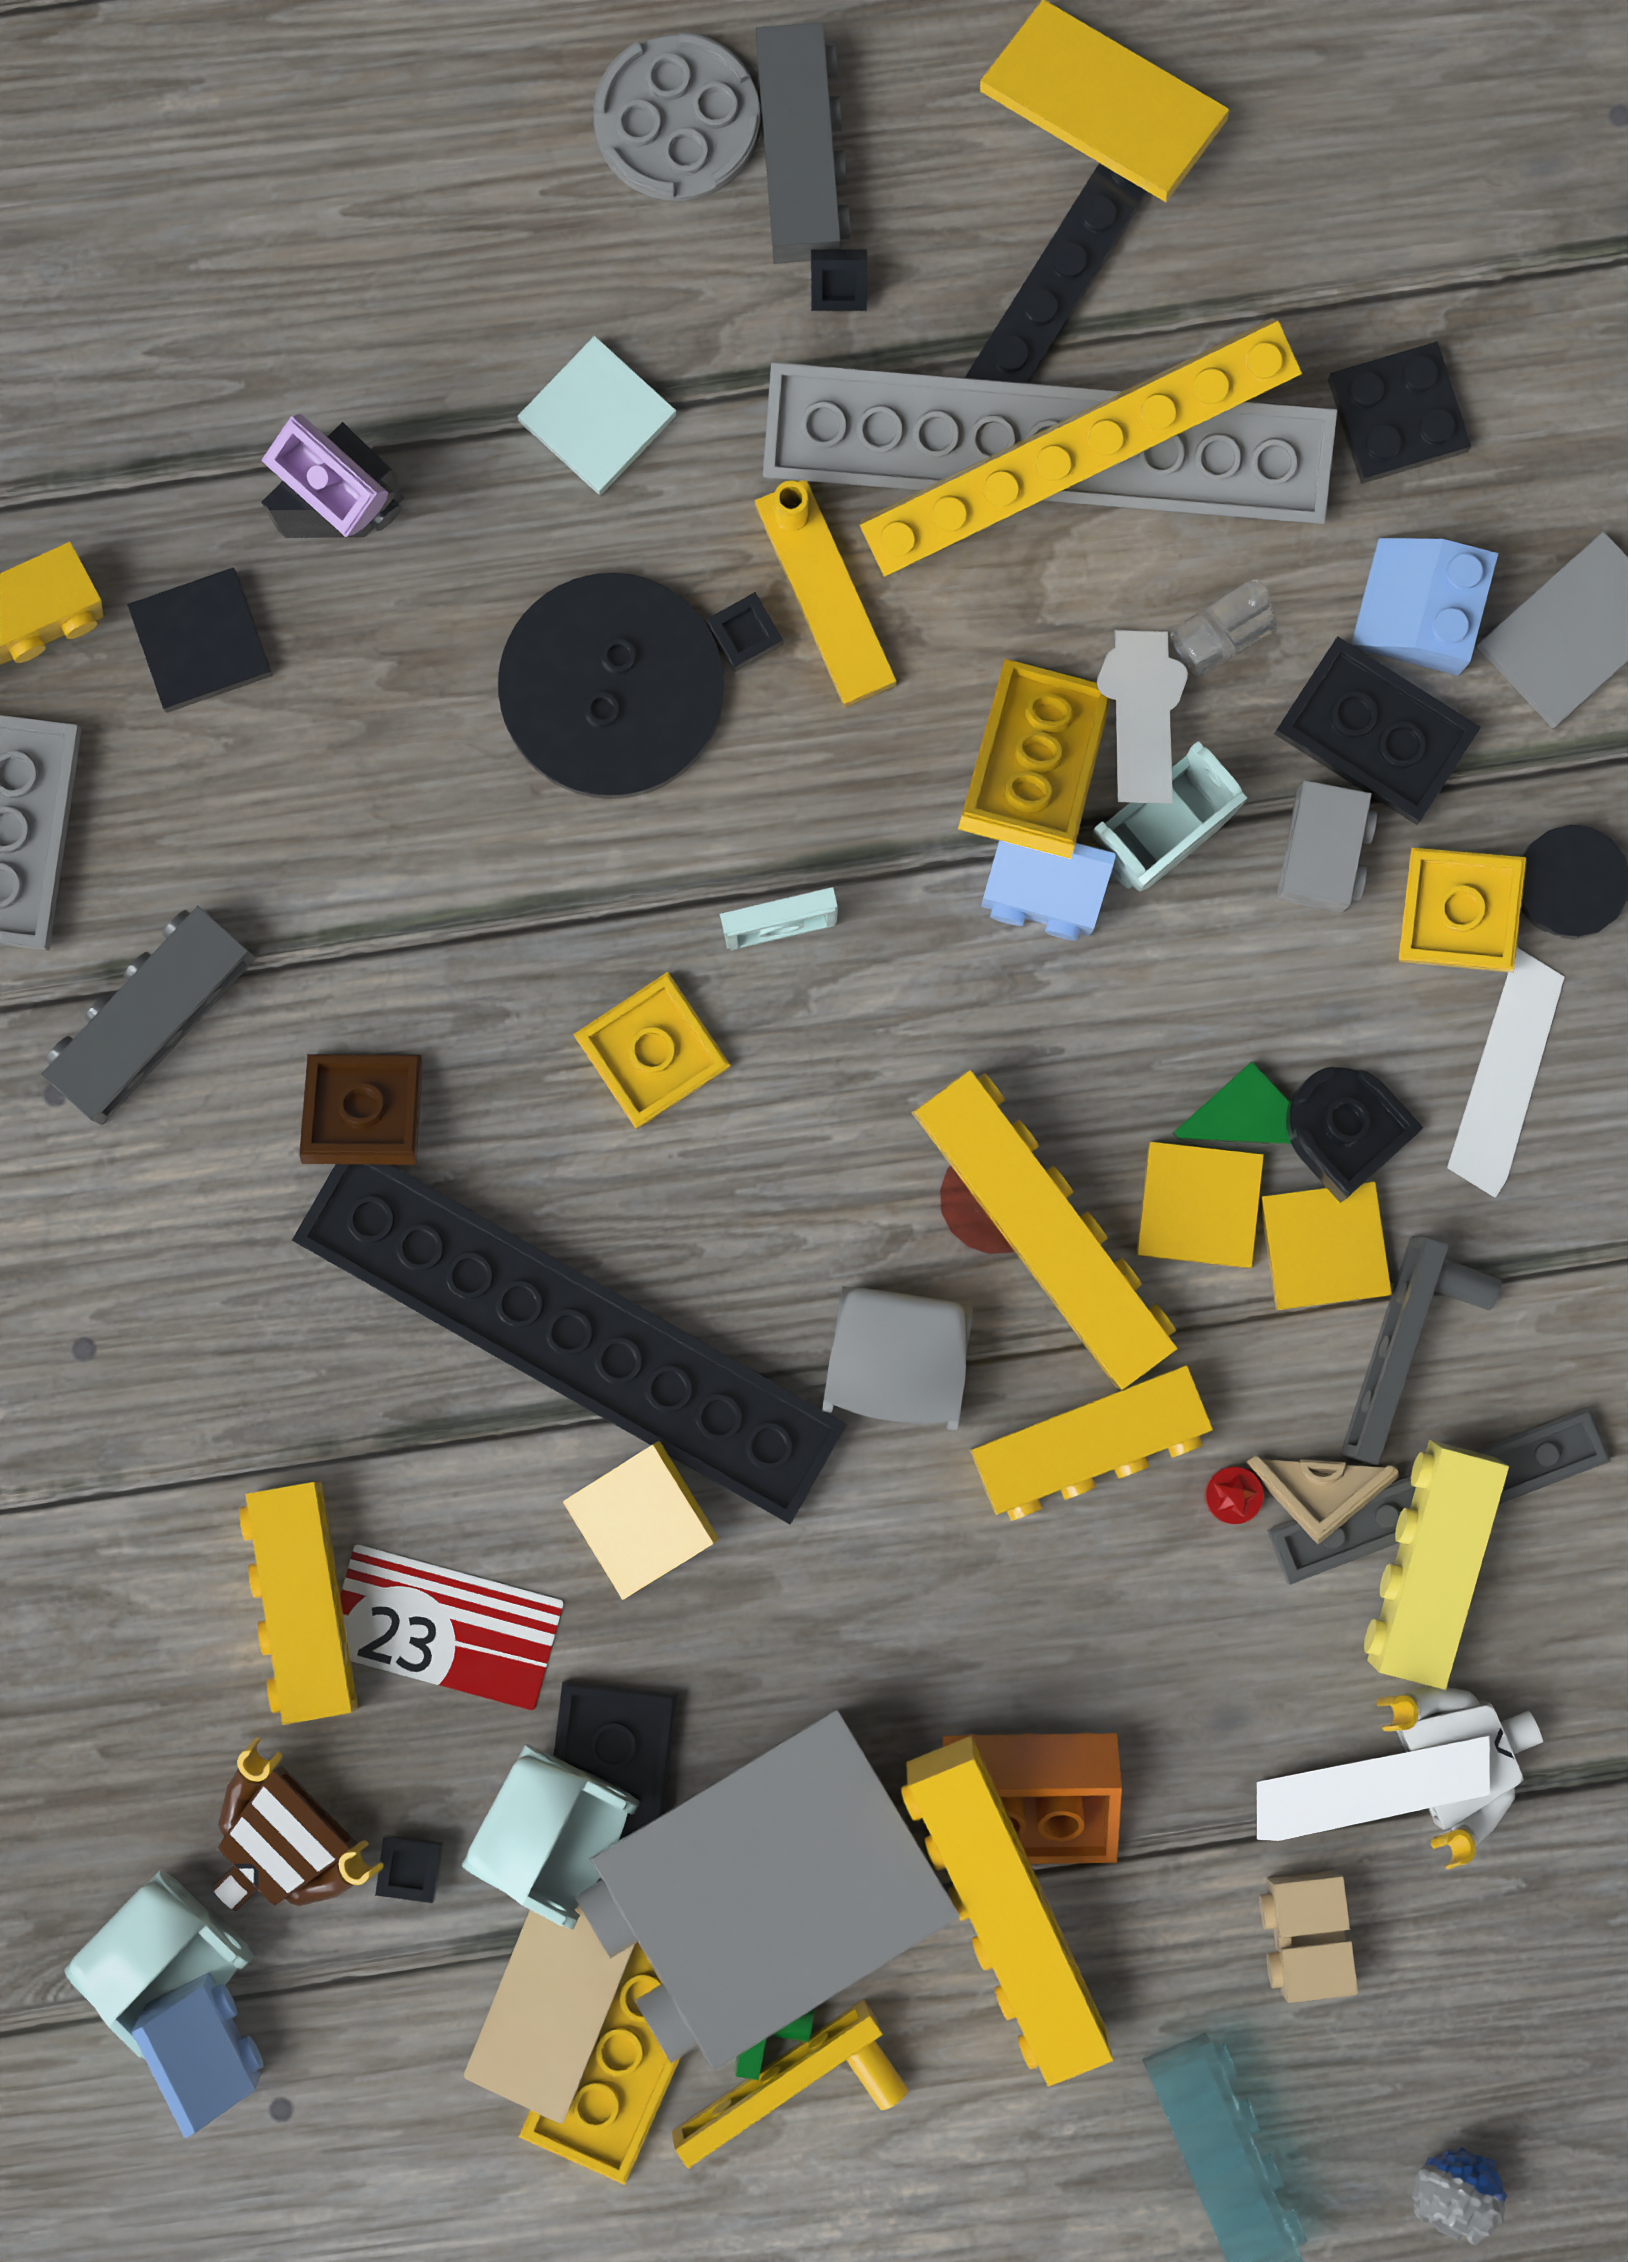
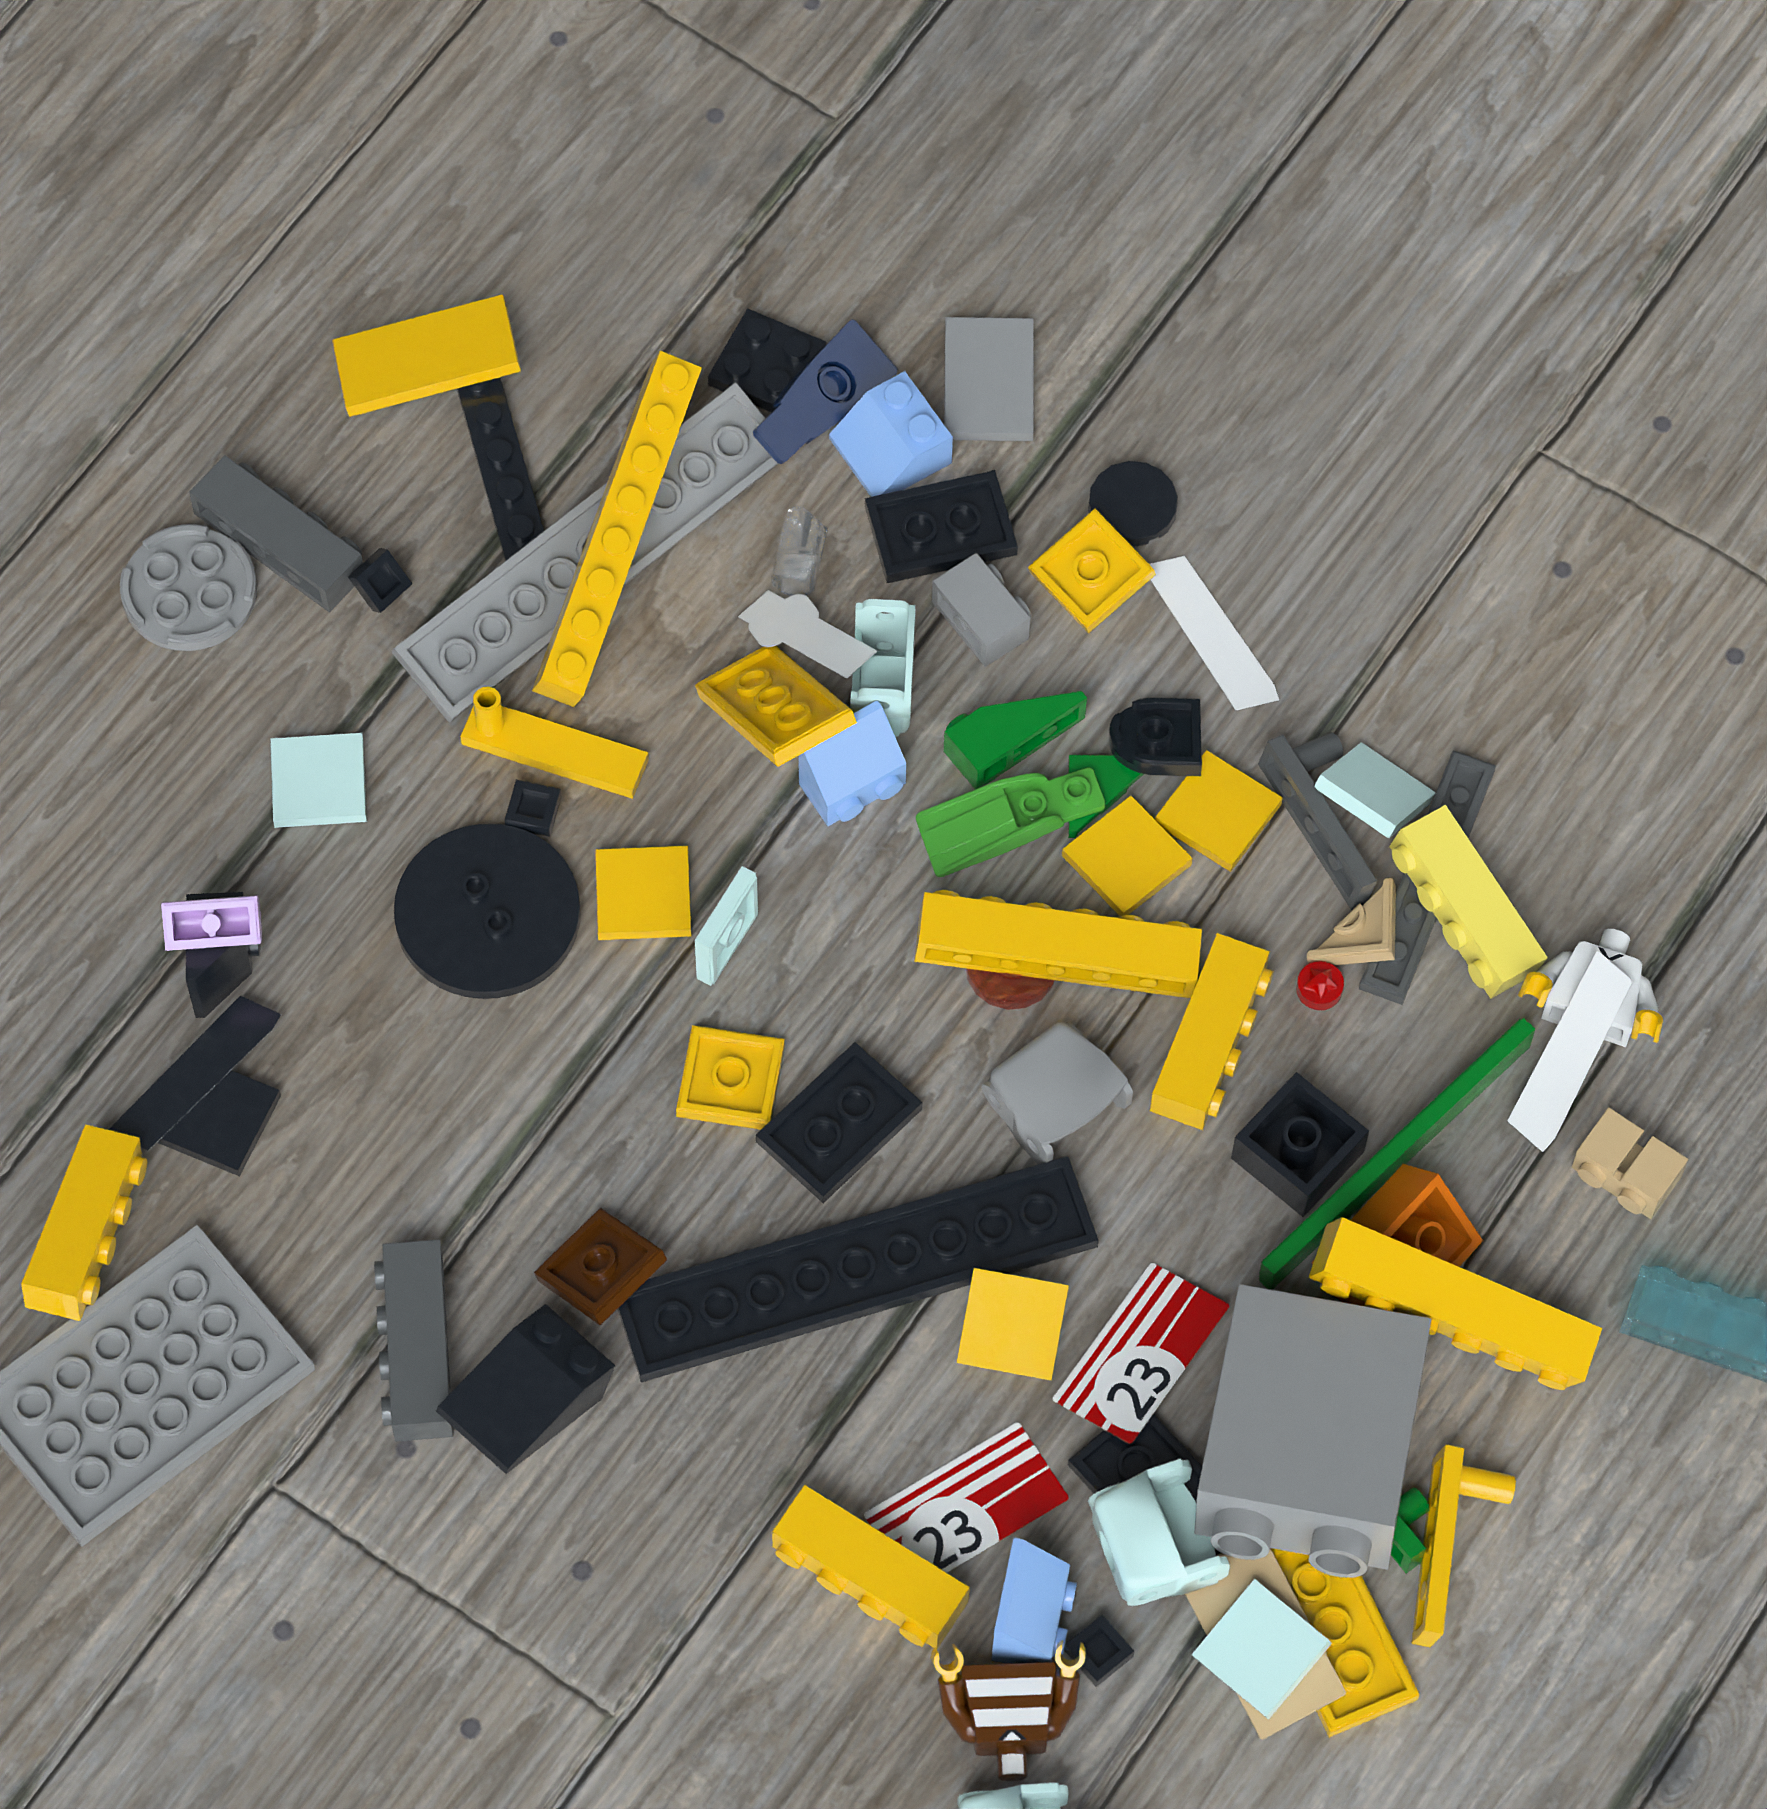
camera: 50 degrees left, 20 degrees down
none -> black sticker [108,995,281,1151]
none -> black slope [436,1304,616,1474]
none -> yellow tile [595,846,691,940]
none -> dark blue piece [753,320,897,464]
none -> black plate [756,1042,923,1203]
none -> bright green piece [915,768,1105,877]
none -> green slope [943,691,1087,790]
none -> light blue slope [992,1538,1077,1664]
none -> sticker [1053,1263,1229,1444]
none -> light aqua tile [1192,1579,1332,1720]
none -> black brick [1231,1072,1369,1218]
none -> green tile [1259,1018,1535,1290]
none -> light aqua tile [1314,742,1436,838]

